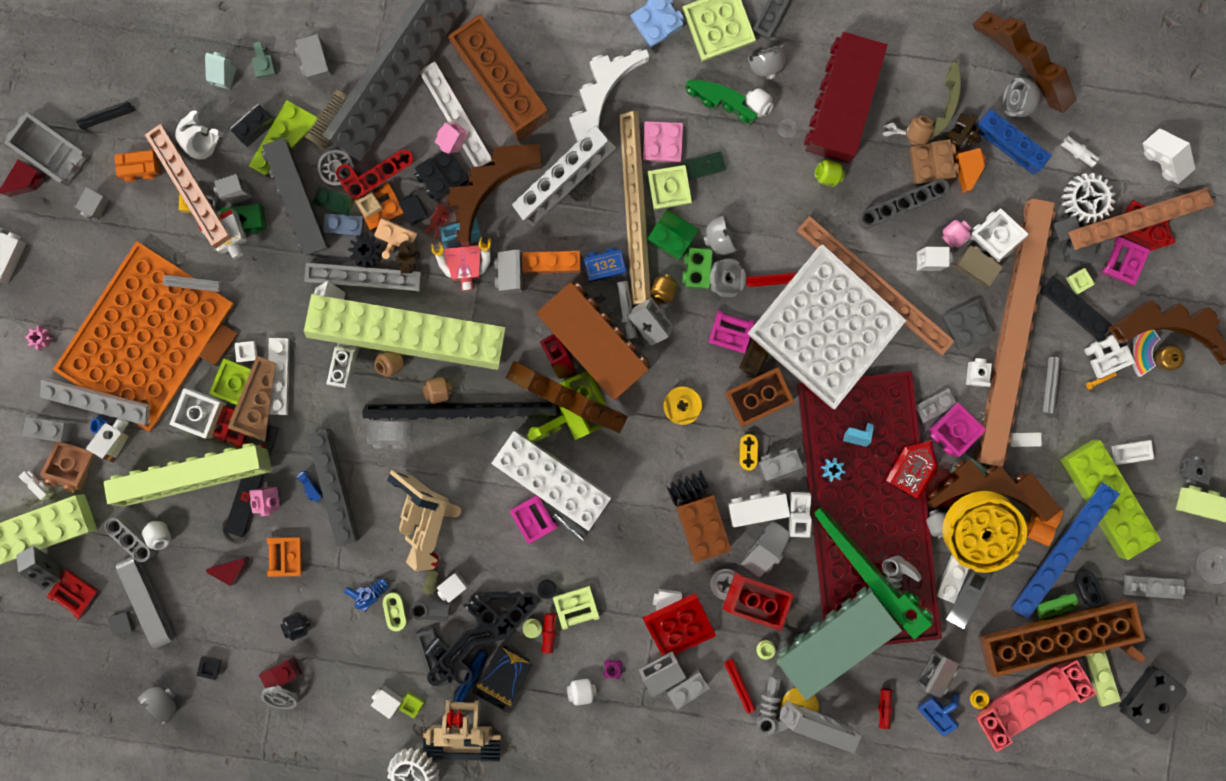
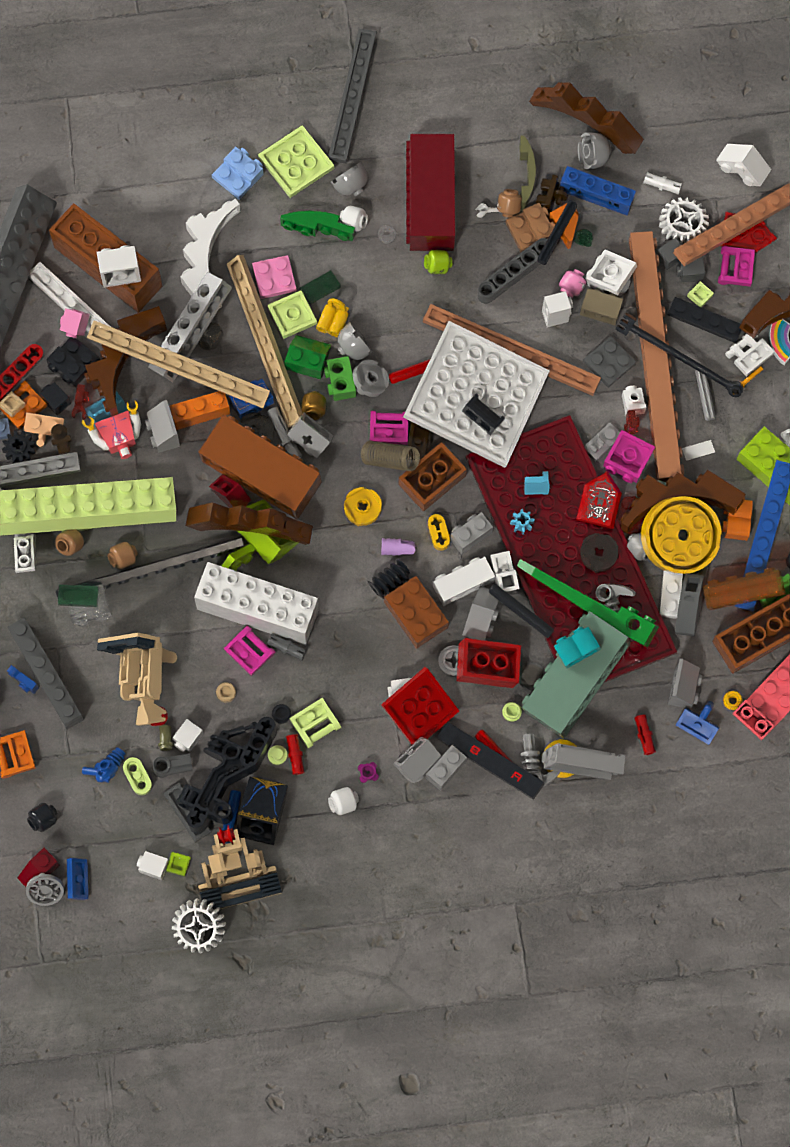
camera: 15 degrees left, 15 degrees down
none -> clear green plate [58,585,99,607]
none -> blue plate [67,858,88,900]
none -> tan plate [87,320,270,409]
none -> white brick [97,245,141,288]
none -> tan tile [216,682,236,703]
none -> yellow piece [316,298,349,338]
none -> dark tan piece [361,441,420,471]
none -> lavender hinge [381,538,416,556]
none -> black tile [437,722,544,800]
none -> black hinge [462,393,505,436]
none -> black axle [488,584,554,638]
none -> black axle [537,200,577,265]
none -> teal brick [554,626,601,669]
none -> clear green plate [574,229,593,247]
none -> clear smoke plate [580,533,618,573]
none -> black hinge [615,313,743,397]
none -> clear red plate [624,410,640,434]
none -> clear orange brick [703,567,785,610]

